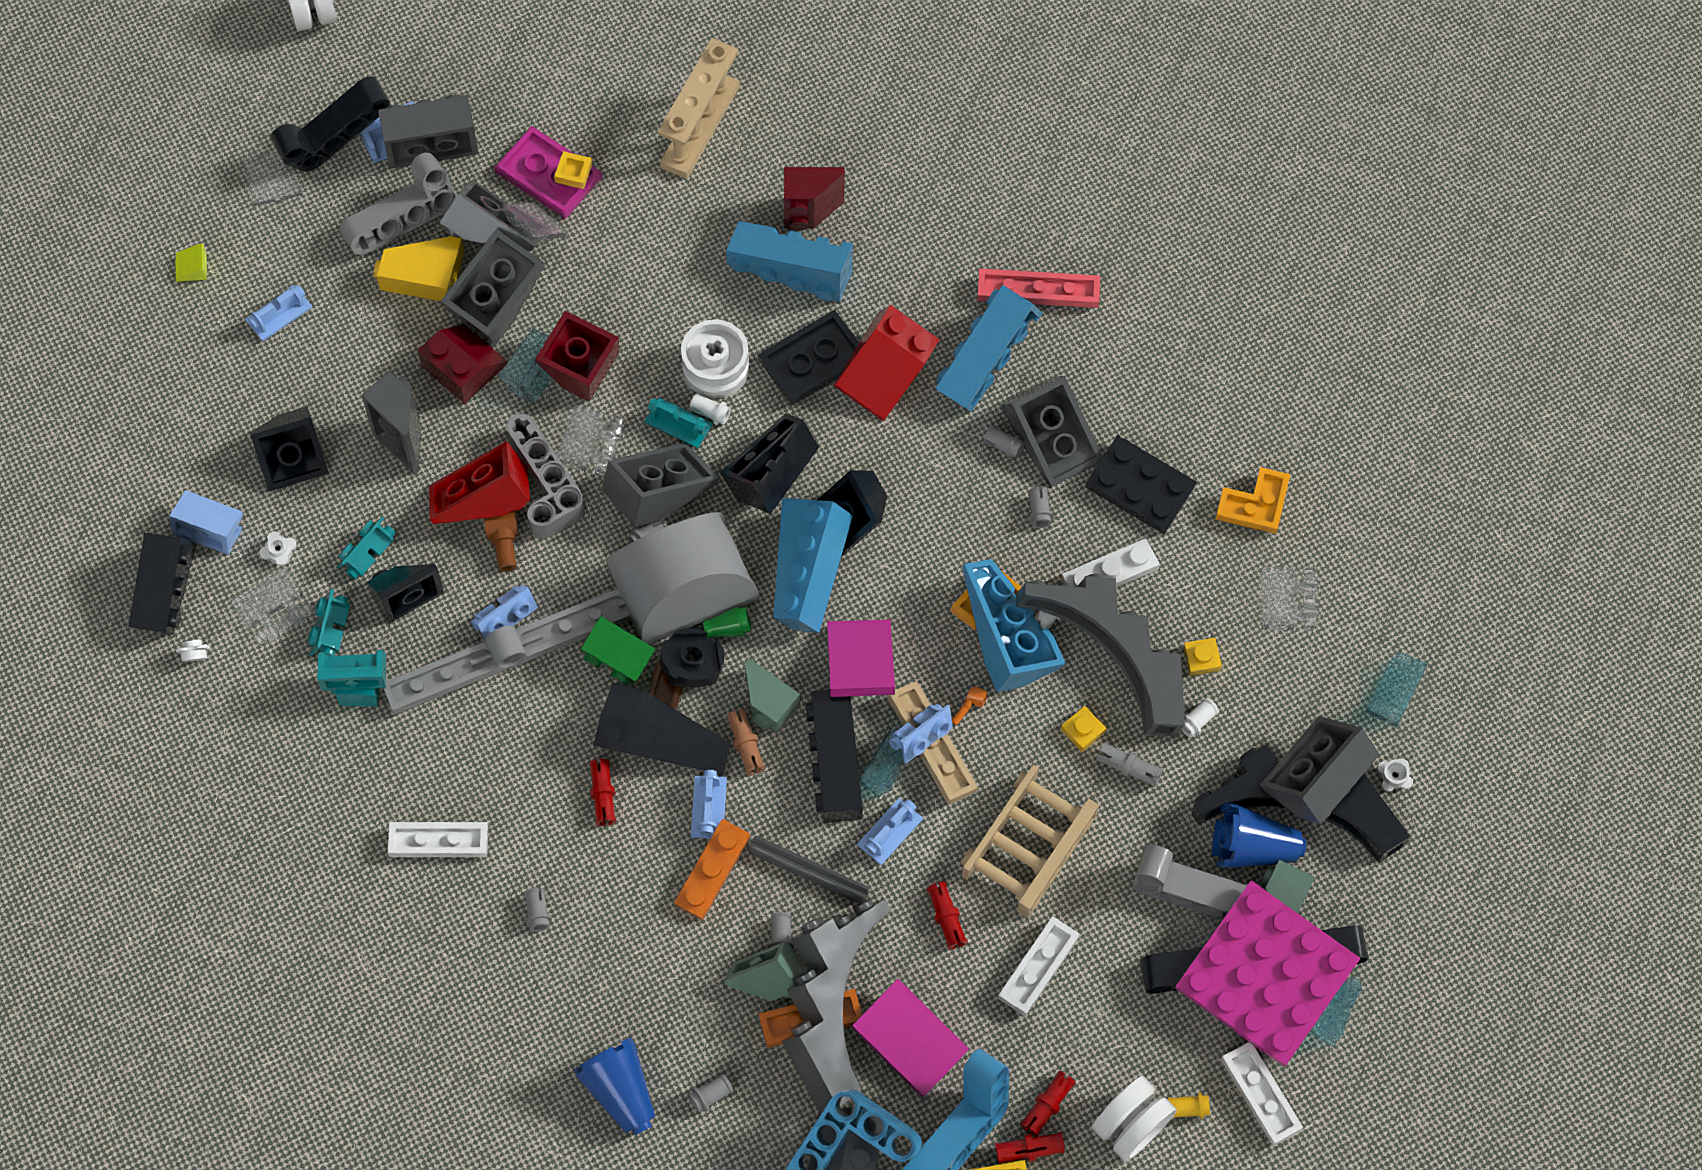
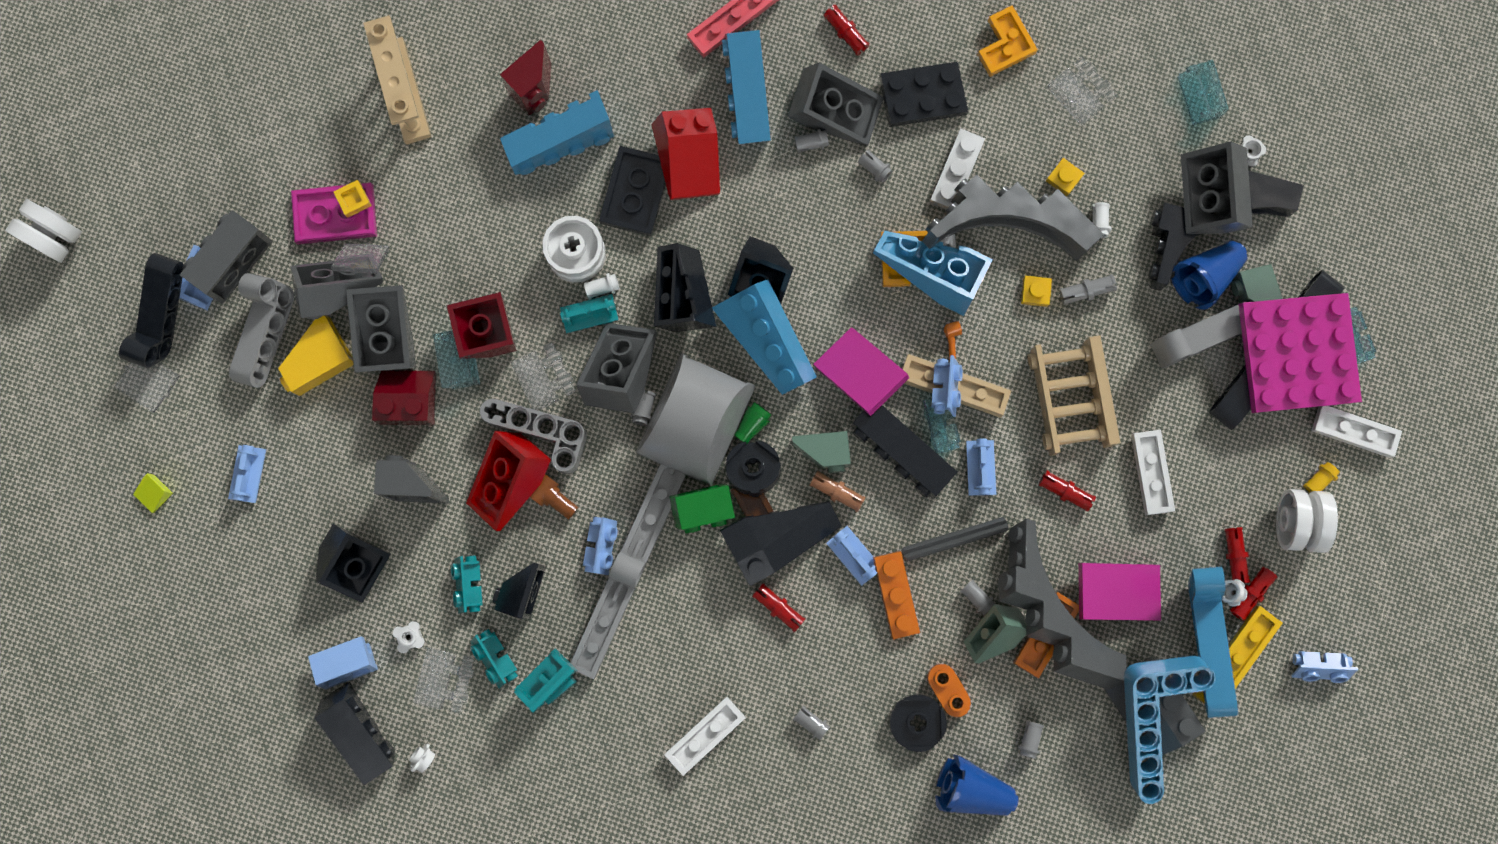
camera: 40 degrees left, 15 degrees up
none -> red pin [823,5,870,56]
none -> black plate [889,694,947,752]
none -> orange plate [927,664,971,717]
none -> white plate [1222,579,1247,607]

